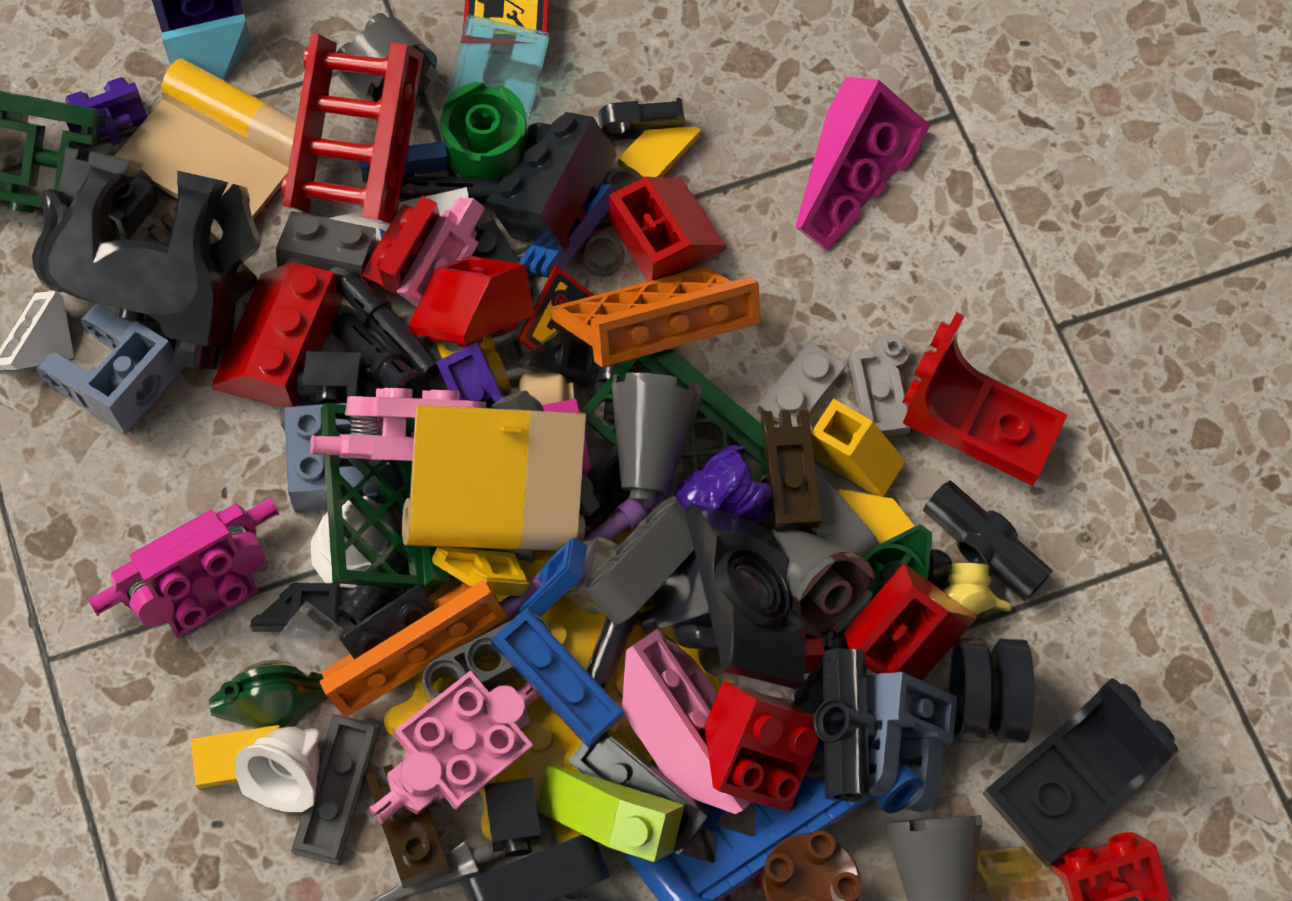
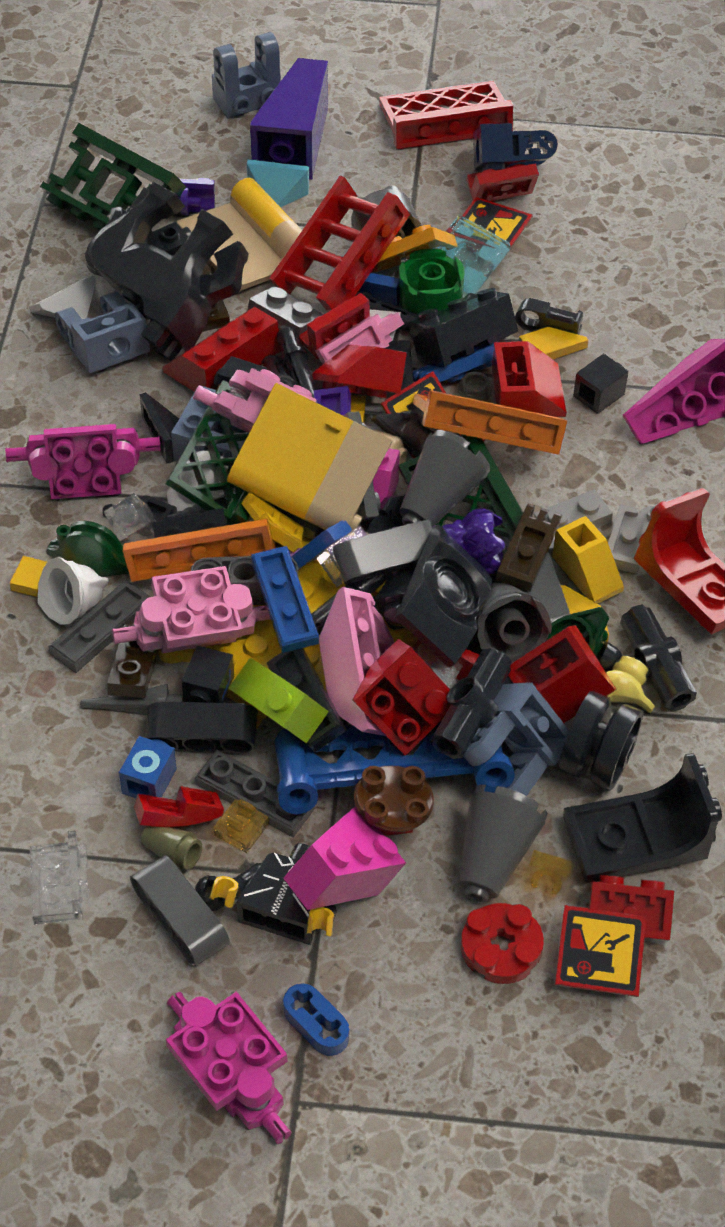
camera: 30 degrees right, 15 degrees down
none -> black slope [139,392,179,464]
none -> light orange wing [371,225,458,273]
none -> black brick [573,353,629,414]

